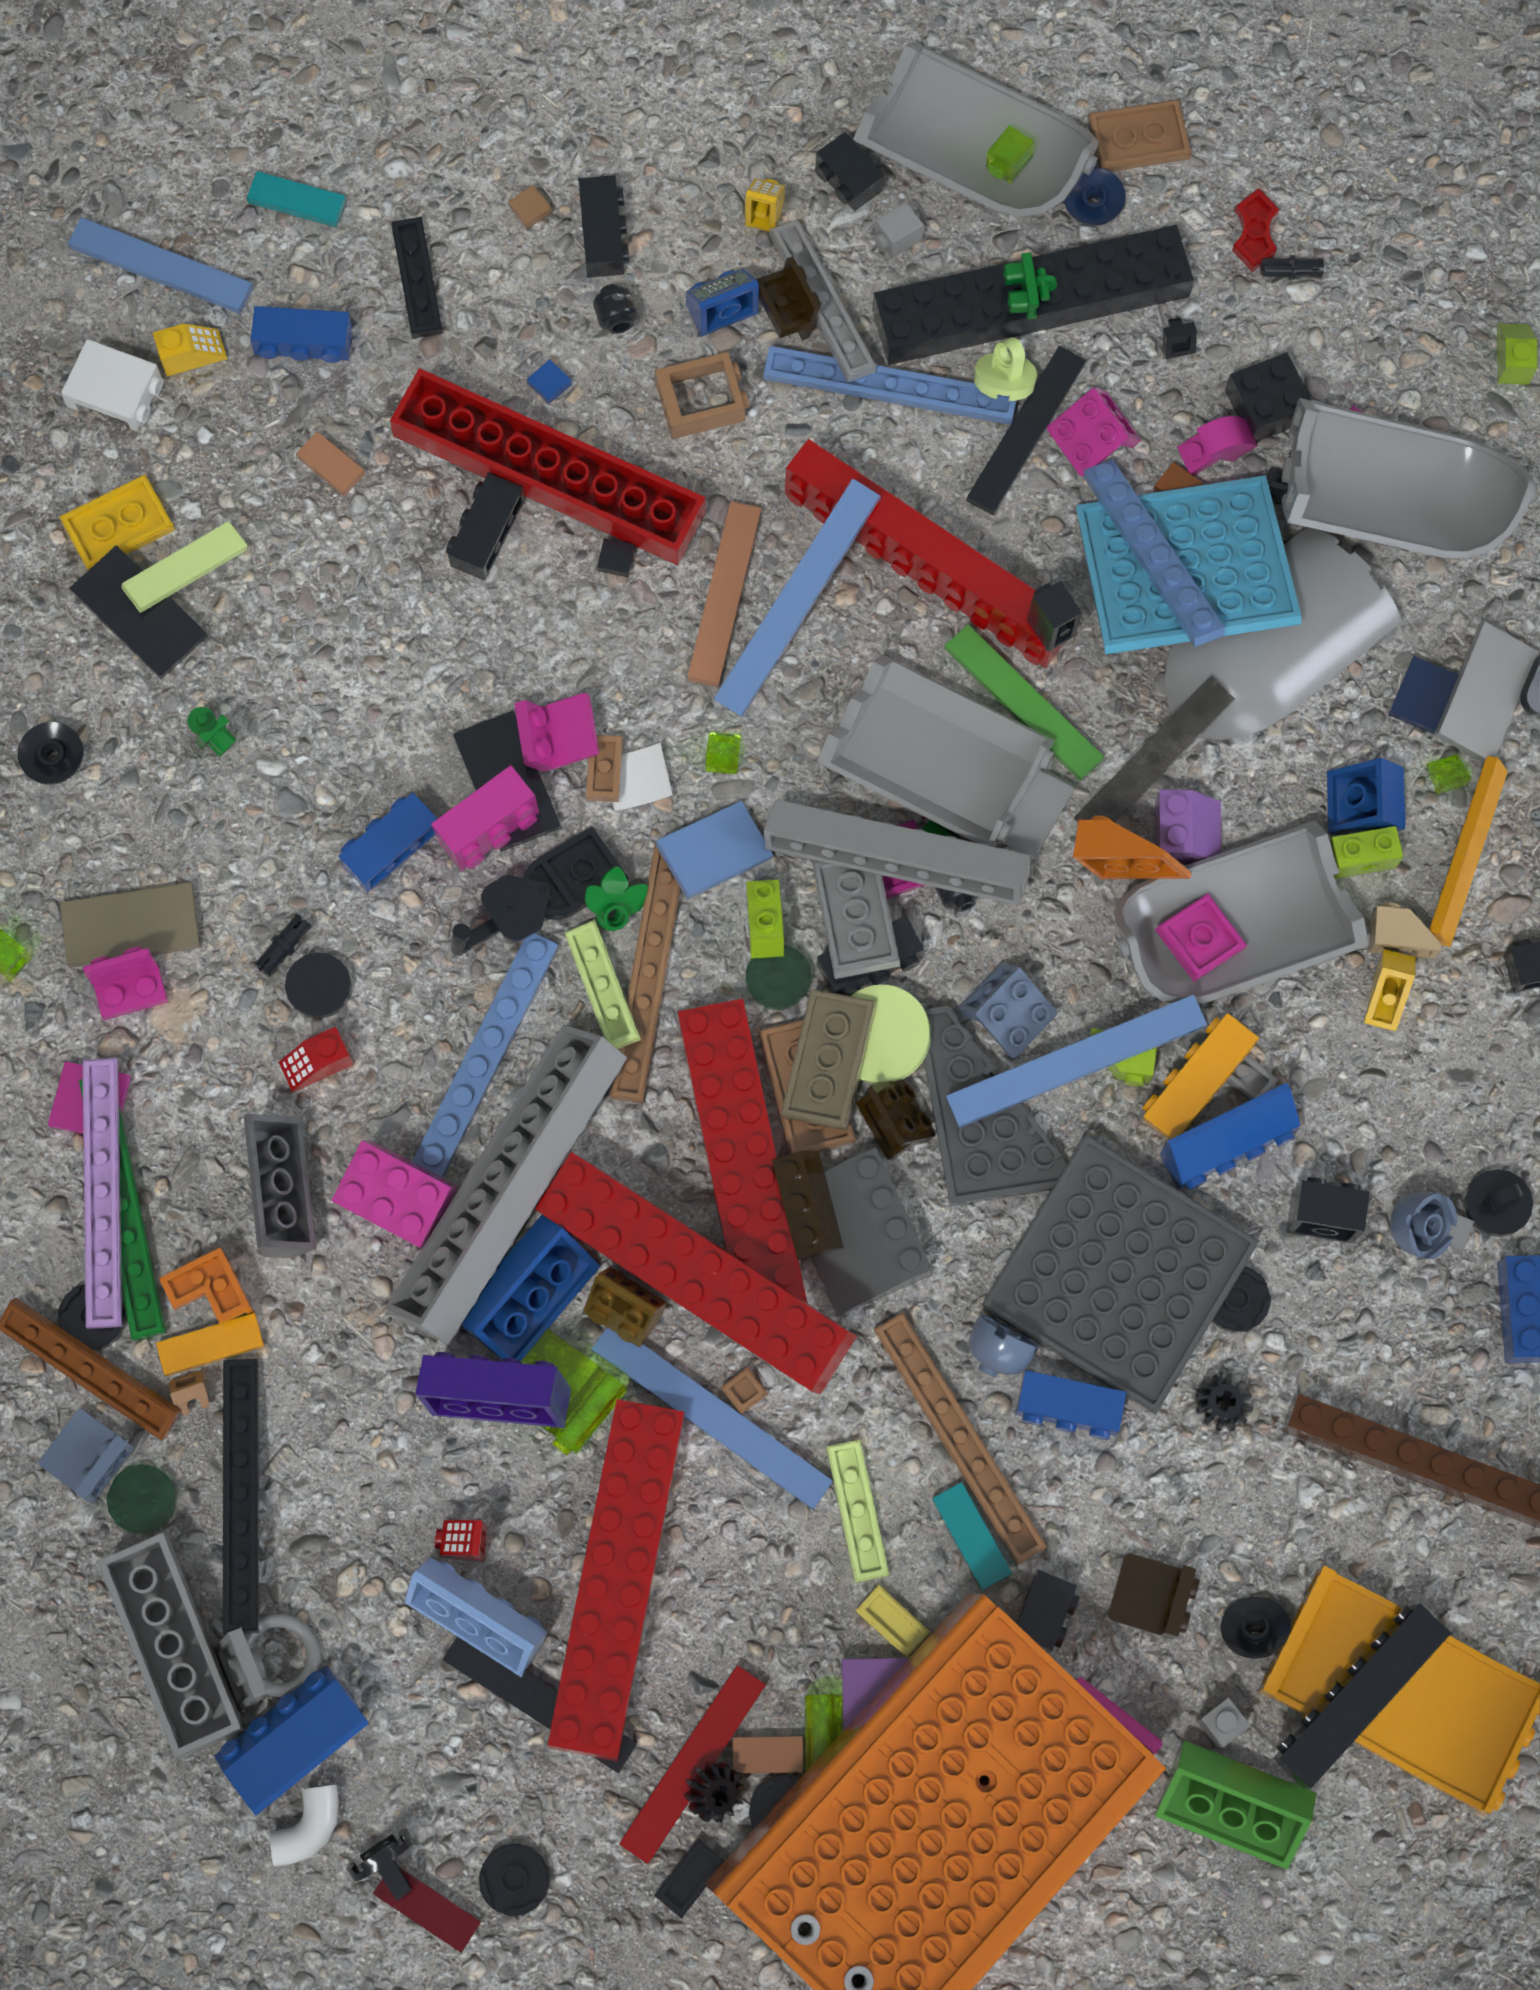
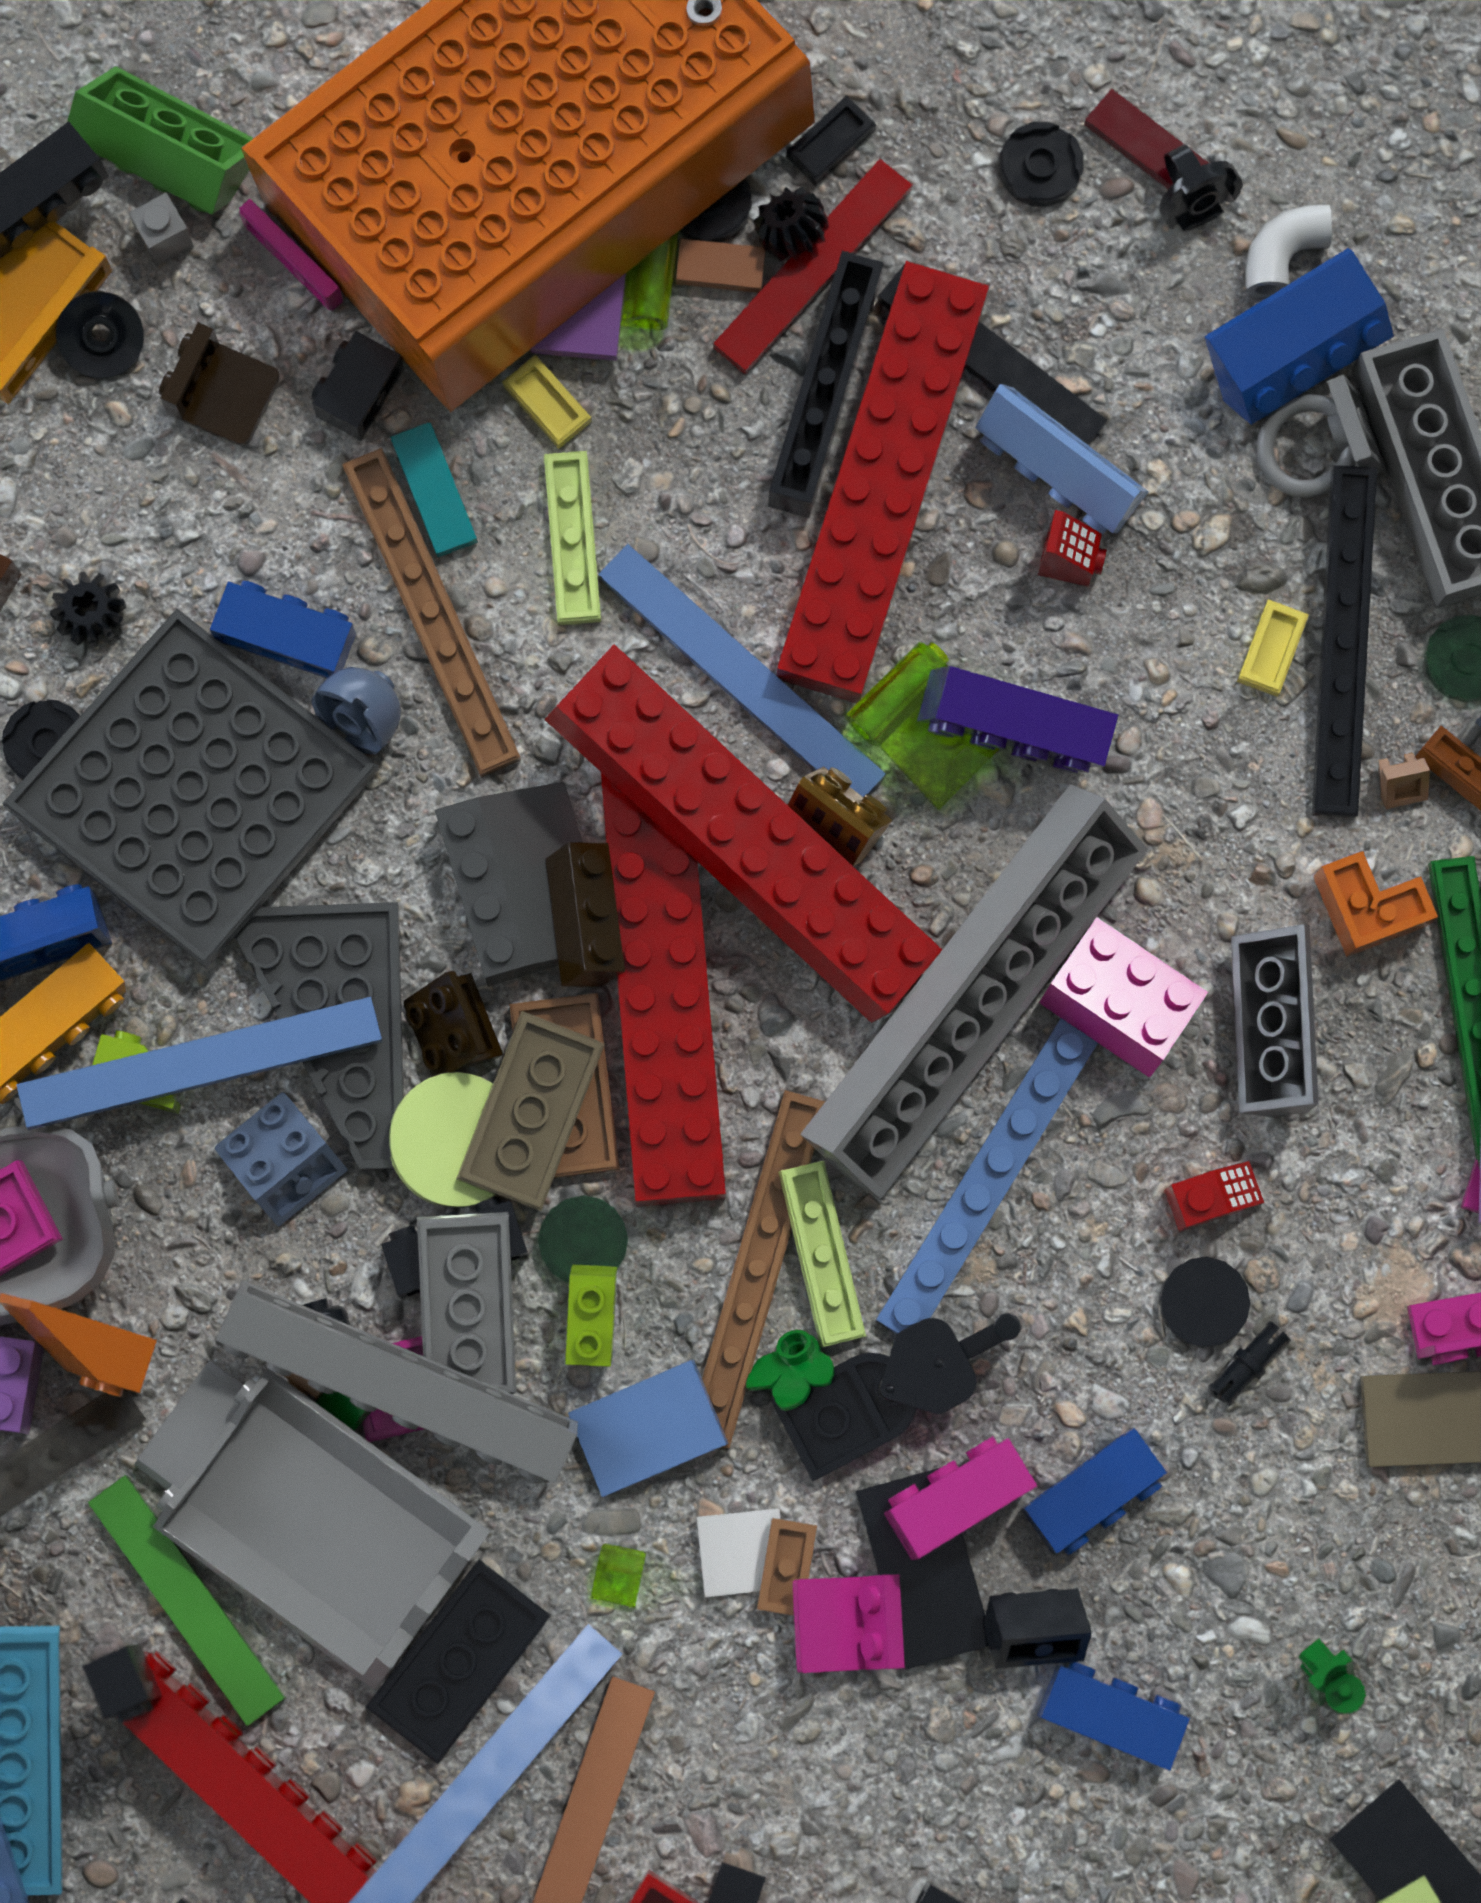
camera: 175 degrees left, 5 degrees up
light orange tile [156,1313,265,1377] -> none
blue slope [461,1215,601,1361] -> none
medium nougat tile [720,1367,768,1415] -> none
none -> black tile [366,1559,551,1764]
none -> black brick [768,251,884,518]
none -> black brick [983,1588,1092,1669]
none -> blue brick [1037,1662,1190,1771]
none -> light yellow tile [1237,599,1309,697]

